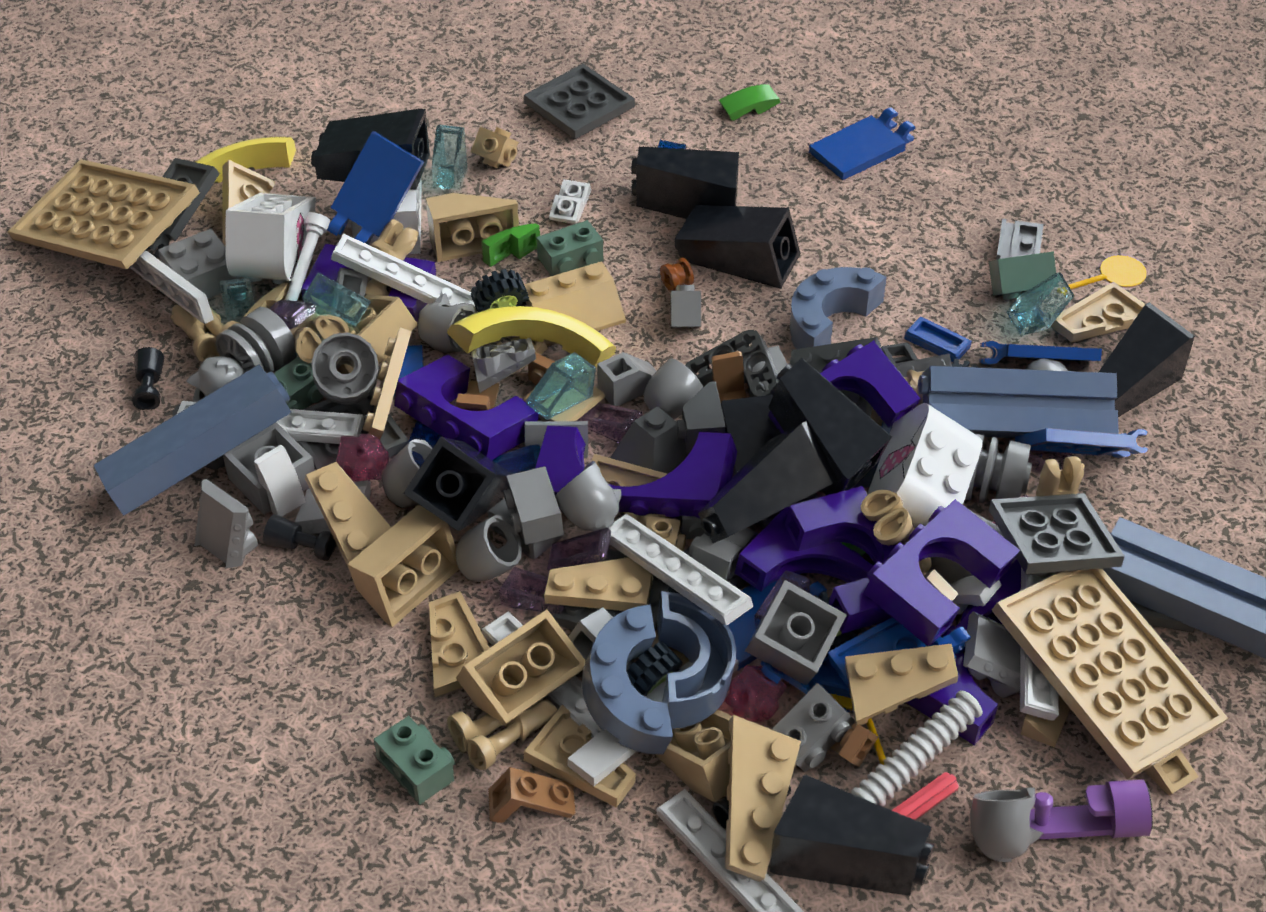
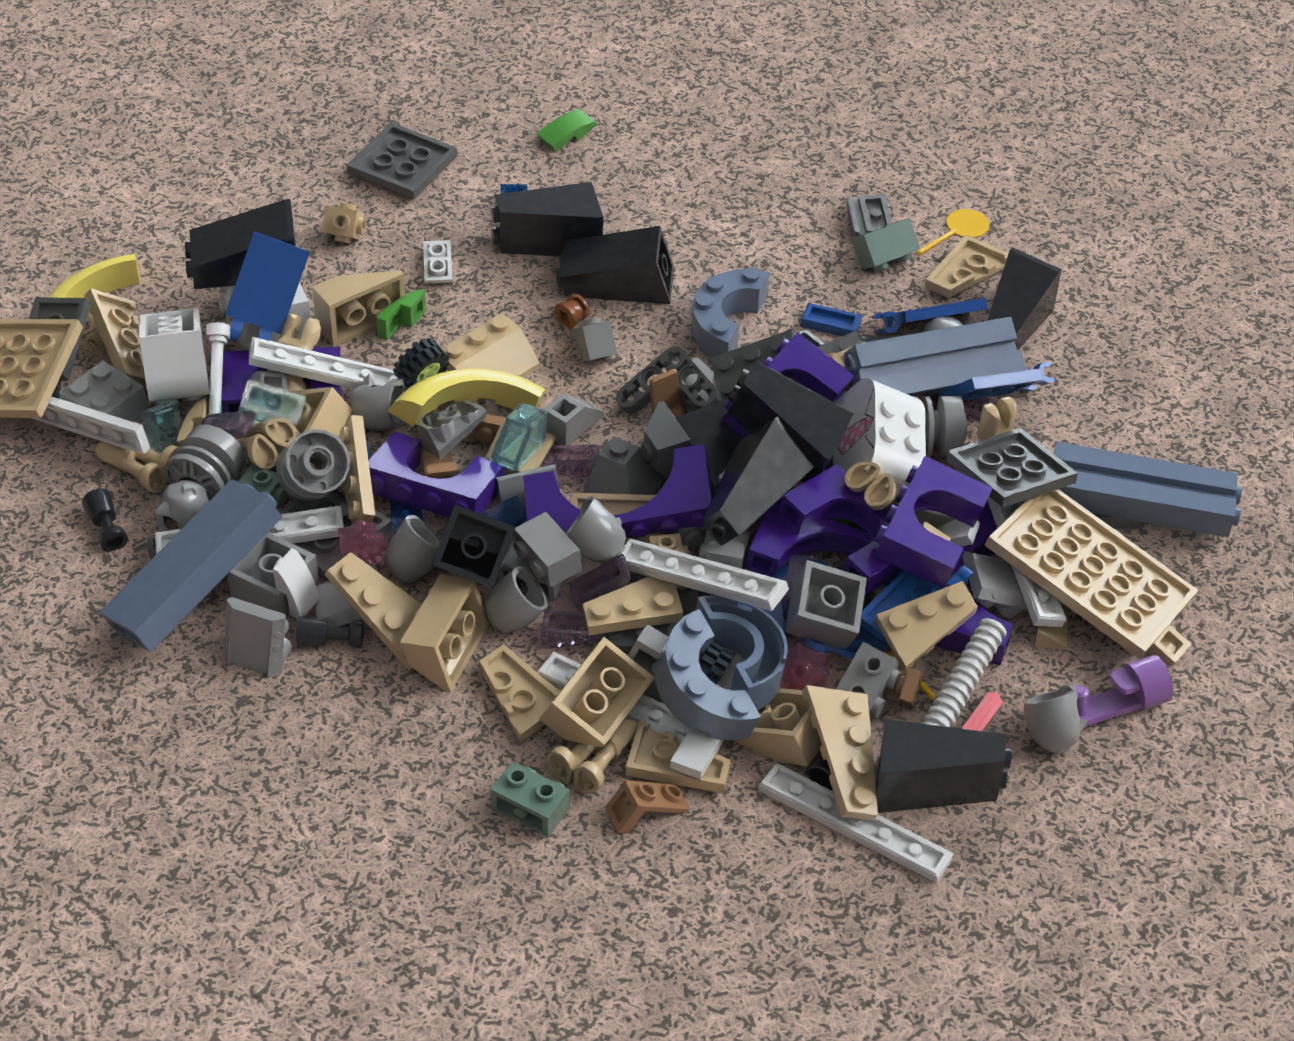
camera: 20 degrees left, 0 degrees up
clear light blue slope [431,125,468,190] -> none
sand green brick [537,220,604,276] -> none
light grey piece [644,358,703,419] -> none
blue tile [809,107,916,180] -> none
clear light blue slope [1006,272,1074,335] -> none

